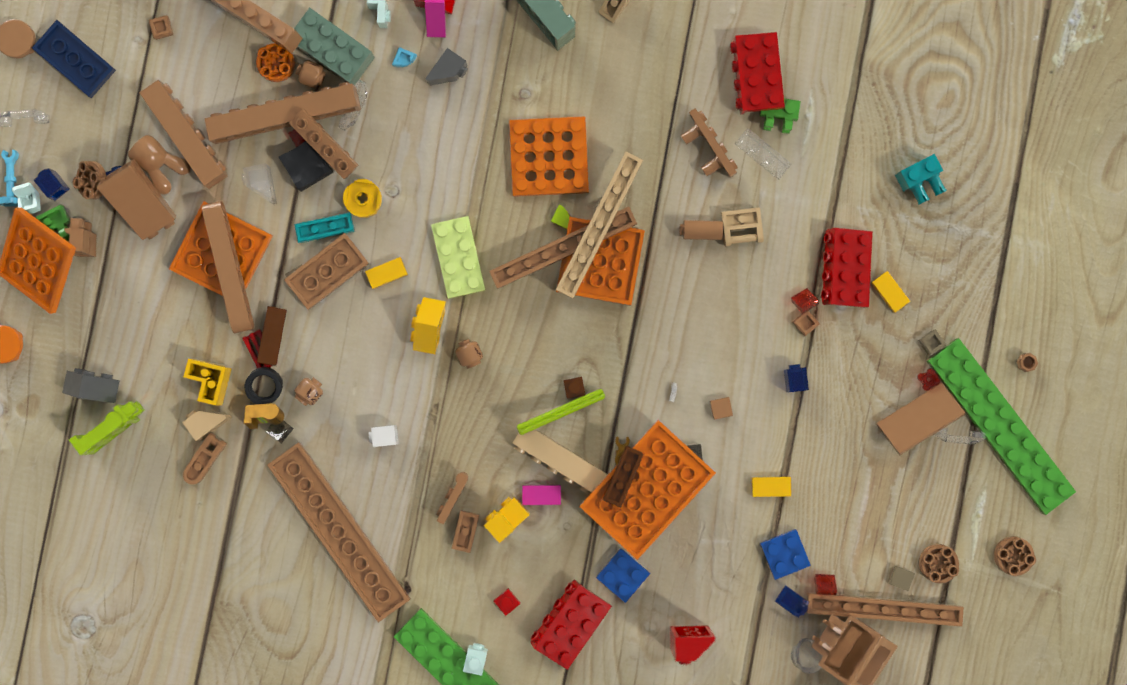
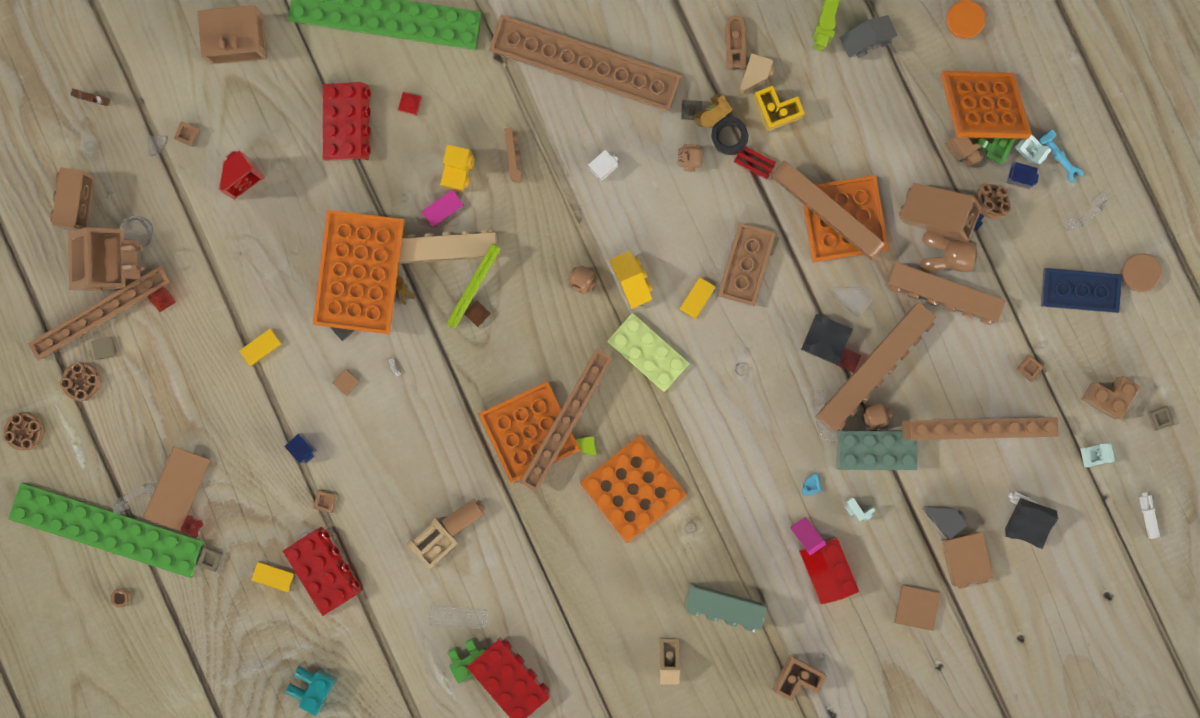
camera: 145 degrees right, 0 degrees up
orange tile [256,43,295,82] -> none
reddish brown tile [257,306,287,366] -> none
medium nougat plate [289,109,359,179] -> none
teal tile [294,213,355,244] -> none
yellow plate [343,179,382,218] -> none
dark grey slope [425,48,468,85] -> none
medium nougat plate [451,510,480,553] -> none
light aqua bracket [463,643,488,676] -> none
tan plate [556,152,643,299] -> none
blue plate [596,548,650,603] -> none
reddish brown tile [603,446,644,508] -> none
medium nougat plate [681,108,738,178] -> none
blue plate [760,529,811,580] -> none
clear blue brick [775,585,809,618] -> none
clear red plate [791,288,819,313] -> none

